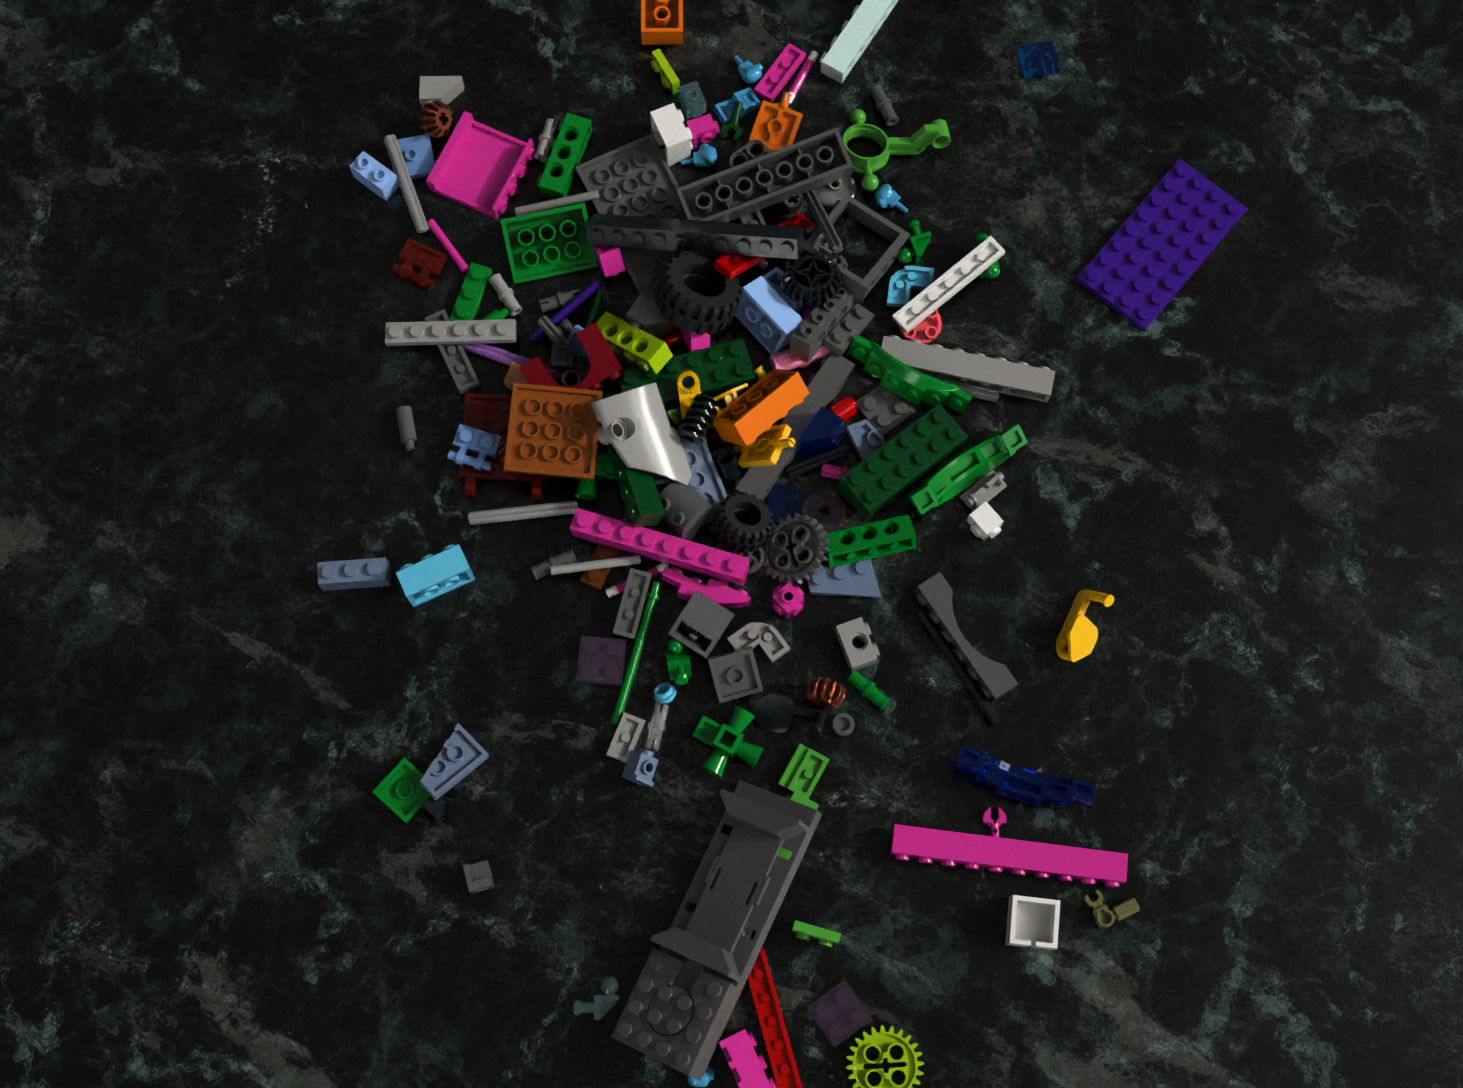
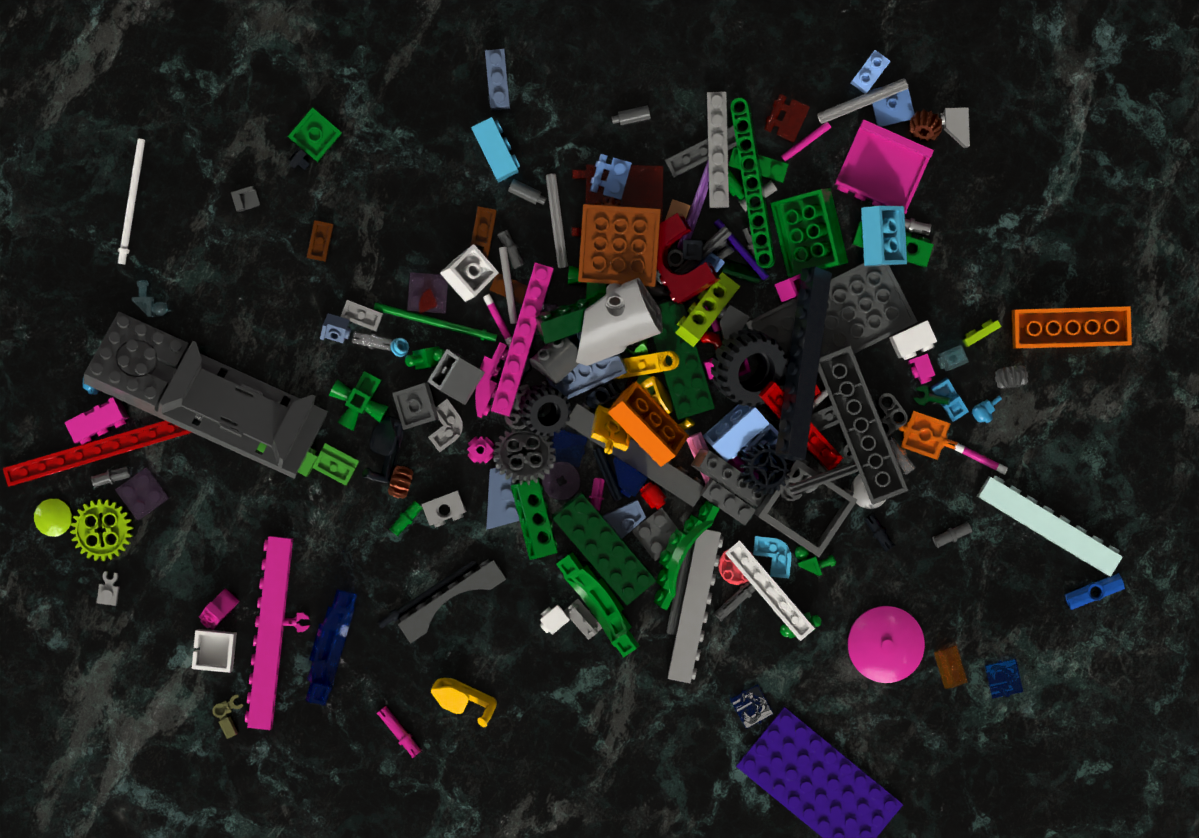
camera: 90 degrees right, 15 degrees up
sand blue wing [420,723,489,801] -> none
light grey bar [515,190,599,215] -> none
dark grey plate [612,568,652,639] -> none
black piece [679,394,719,445] -> none
dark azure piece [681,144,717,167] -> none
dark pink plate [754,43,806,103] -> none
bright green plate [791,920,841,947] -> none
dark grey tile [831,713,855,737] -> none
bright green piece [842,109,951,191] -> none
dark azure piece [874,184,908,214] -> none
none -> dark grey axle [91,467,130,487]
none -> light grey plate [97,571,119,606]
none -> white bar [118,139,145,265]
none -> dark pink pin [199,588,239,630]
none -> reddish brown plate [307,220,334,262]
none -> dark pink pin [377,706,422,758]
none -> clear red tile [419,288,438,313]
none -> white slope [440,244,499,302]
none -> reddish brown plate [471,206,497,260]
none -> dark grey cylinder [508,179,547,205]
none -> dark grey pin [713,581,756,622]
none -> piece [730,685,774,729]
none -> green beam [731,98,775,268]
none -> dark pink dish [847,606,925,683]
none -> medium azure slope [861,206,907,266]
none -> clear orange slope [934,646,967,689]
none -> dark grey gear [995,365,1028,389]

